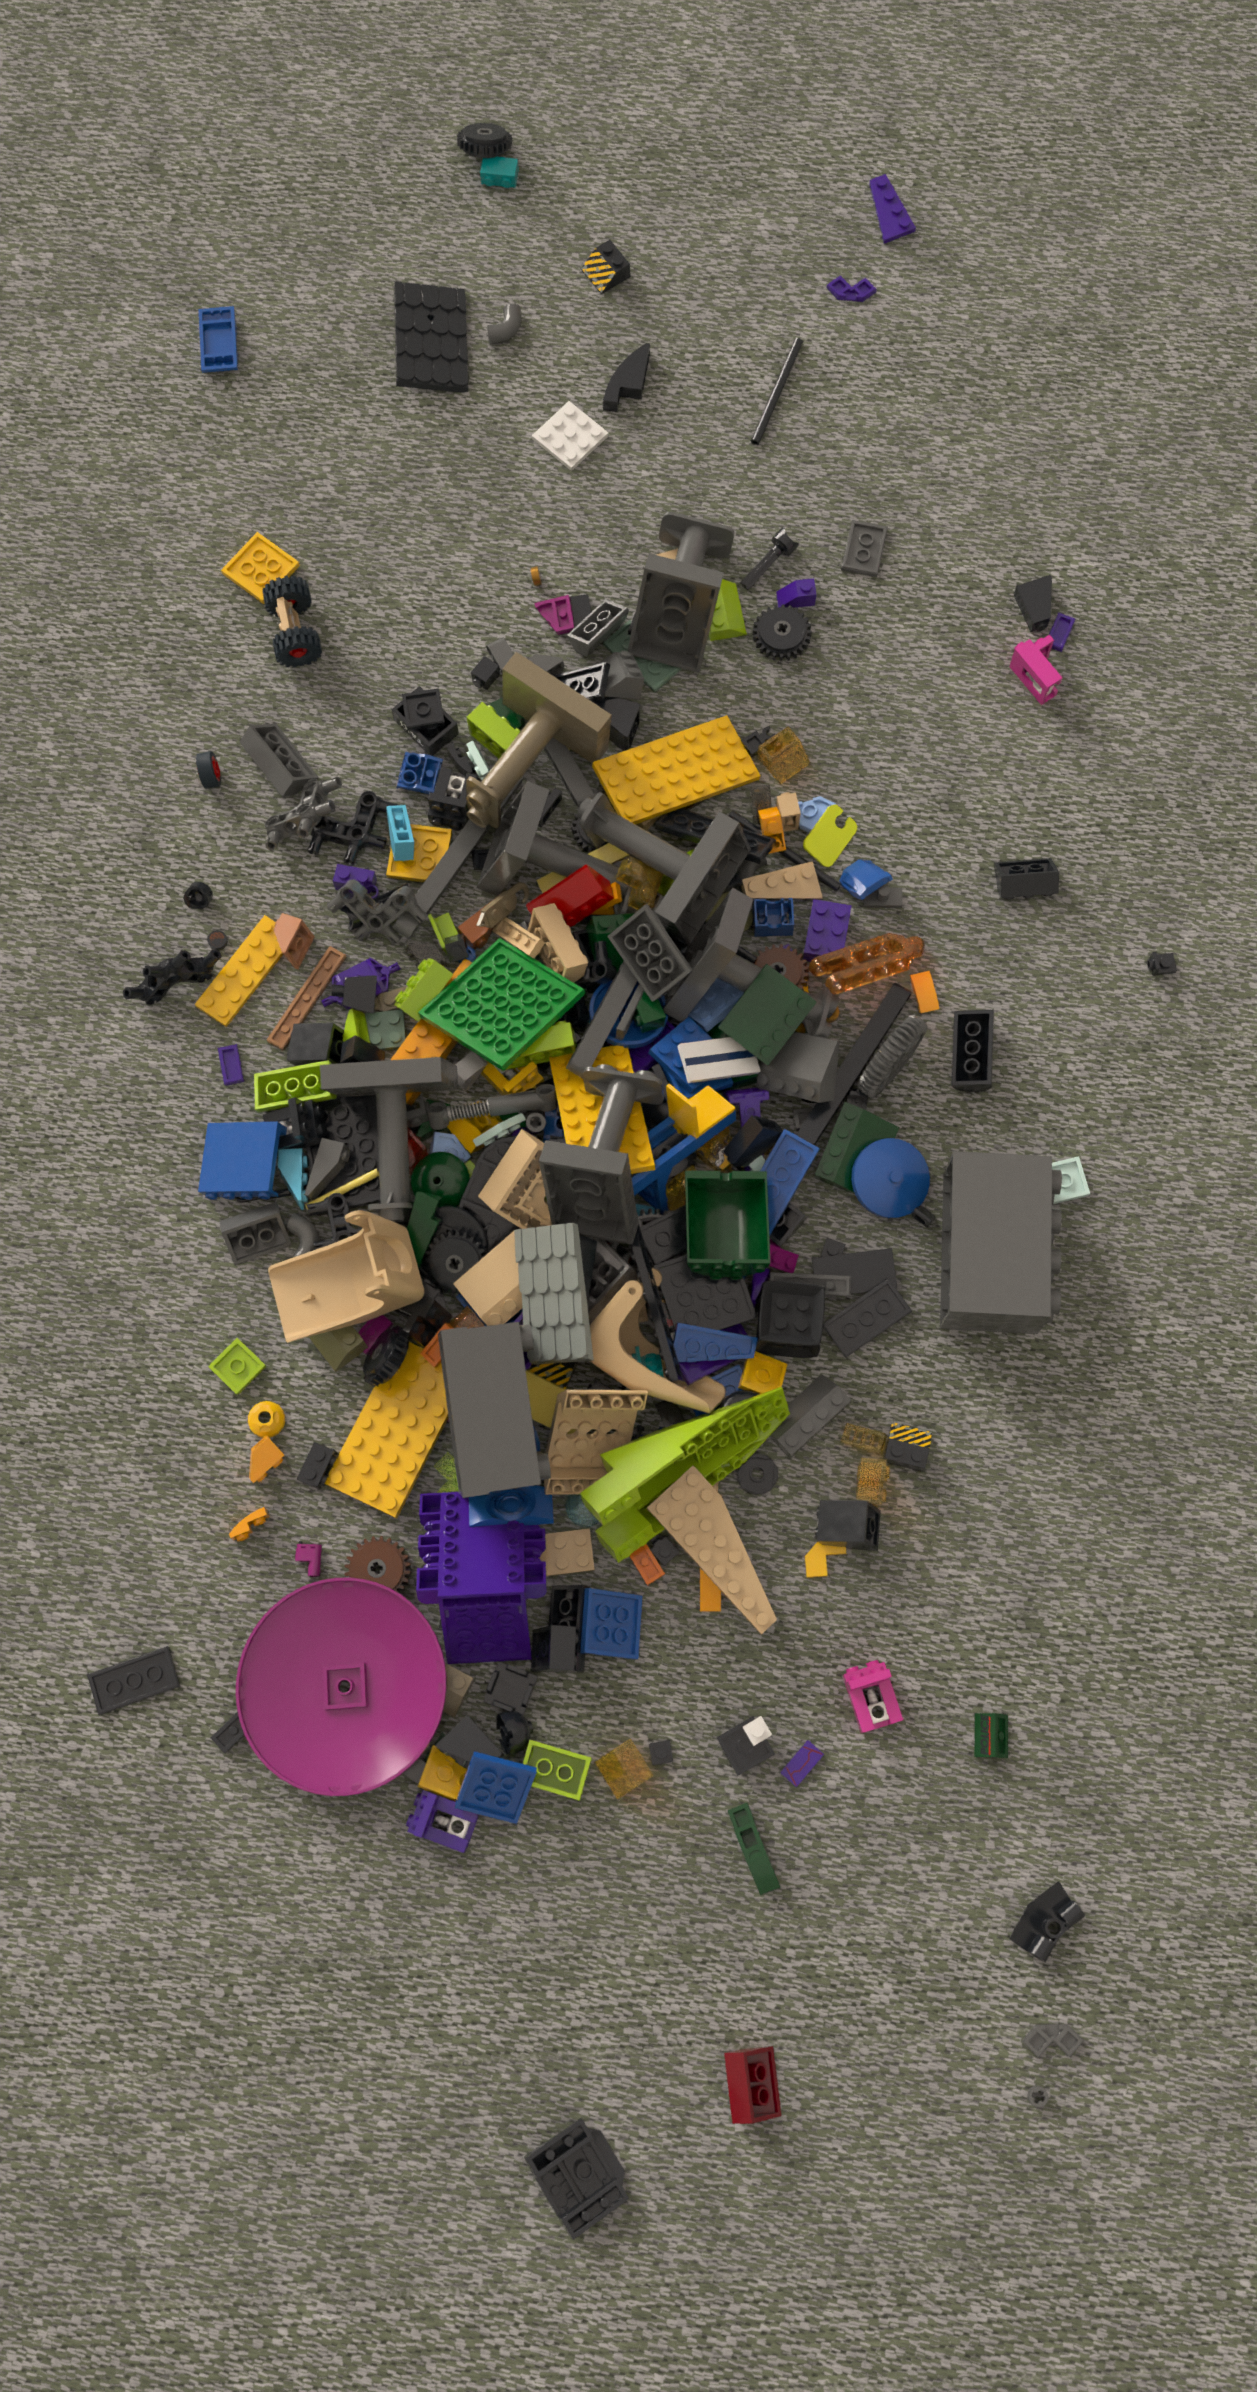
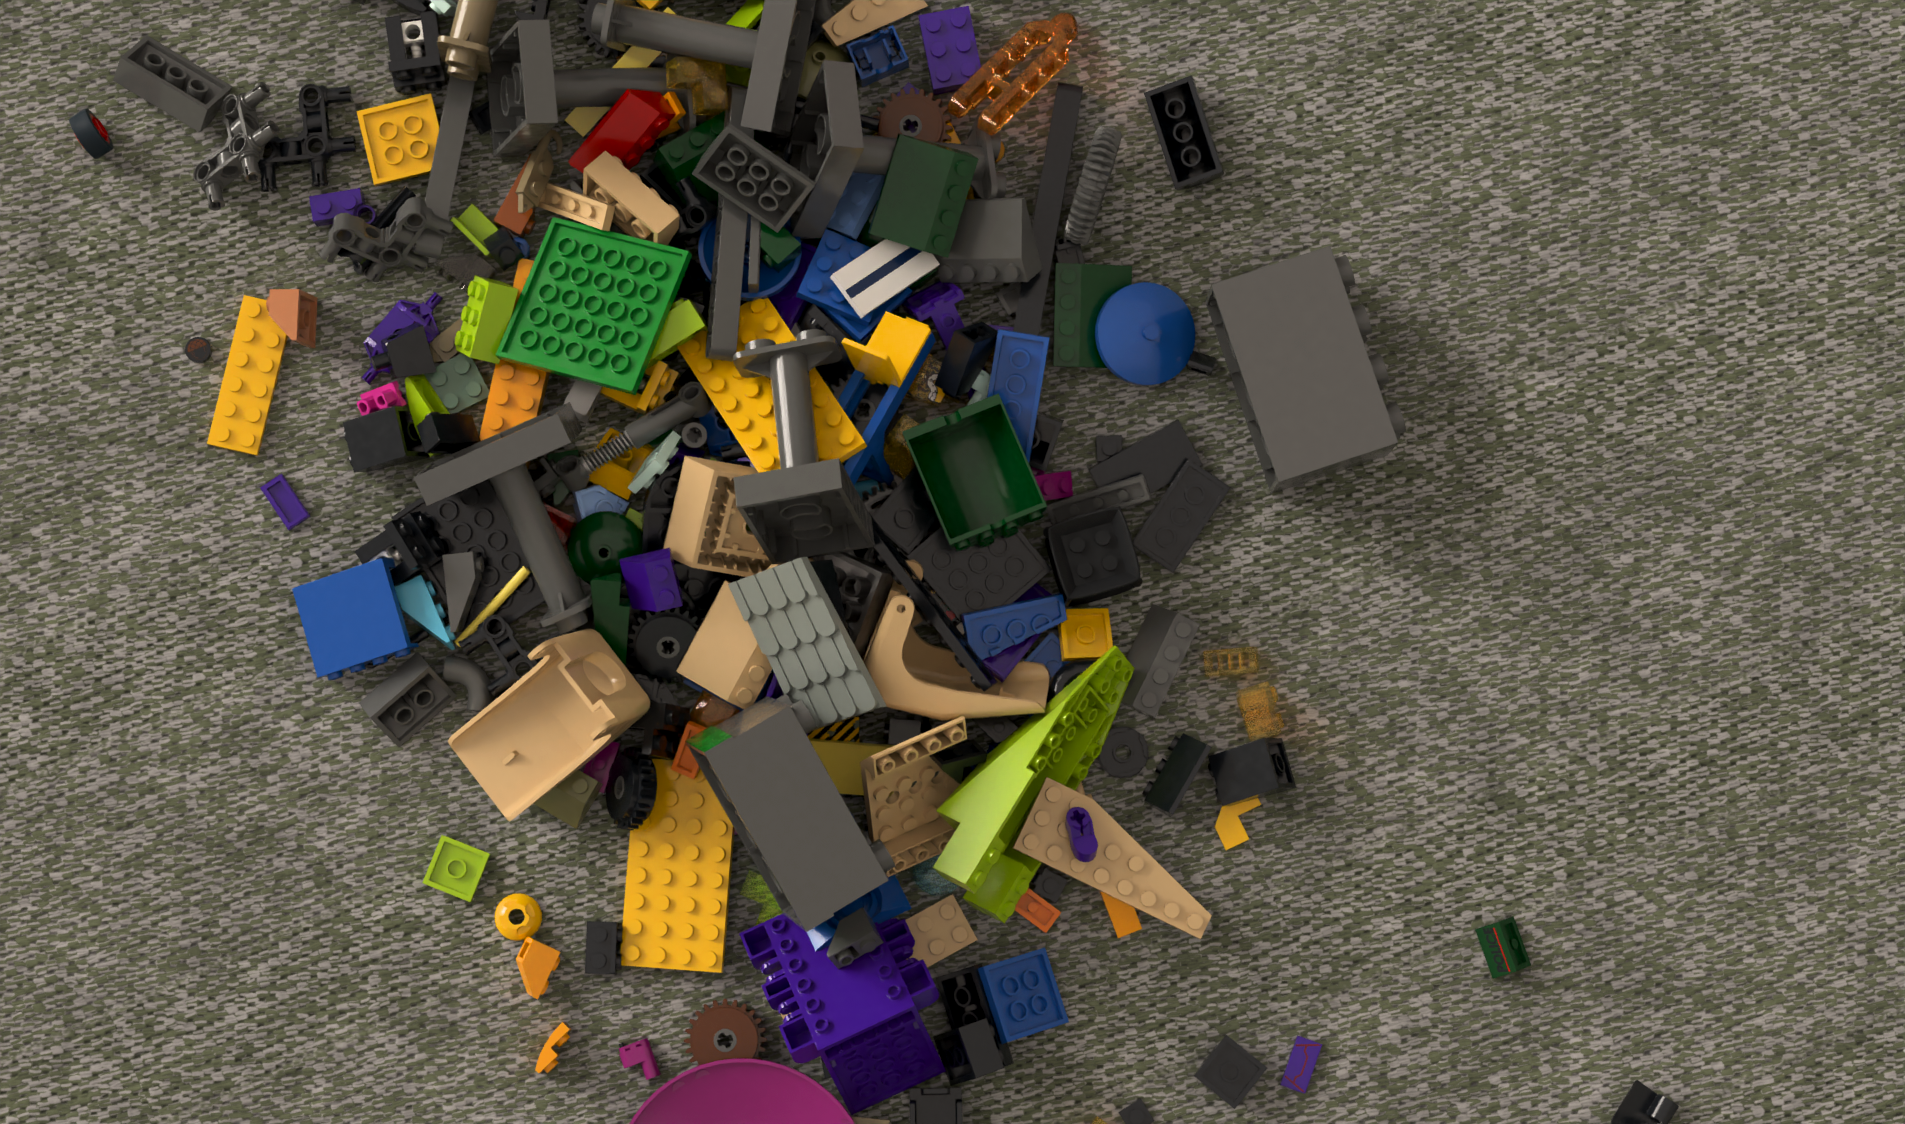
camera: 25 degrees left, 10 degrees up
black pin [123,949,222,1005] -> none
black piece [183,882,213,909] -> none
lime brick [254,1060,337,1113] -> none
medium nougat tile [267,946,346,1051] -> none
medium azure slope [387,805,414,861] -> none
blue slope [396,752,443,794] -> none
teal bracket [632,1346,664,1378] -> none
white plate [742,1716,772,1746] -> none
dark purple slope [751,1268,770,1309] -> none
dark pink brick [843,1660,903,1734] -> none
black slope [882,1422,932,1472] -> none
light orange slope [910,971,940,1013] -> none
light aqua plate [1052,1156,1090,1204] -> none
none -> dark pink hips [357,381,407,416]
none -> dark purple slope [619,548,683,612]
none -> dark grey slope [827,907,884,969]
none -> black slope [929,739,987,784]
none -> dark purple piece [1065,807,1098,862]
none -> black slope [1142,733,1212,817]

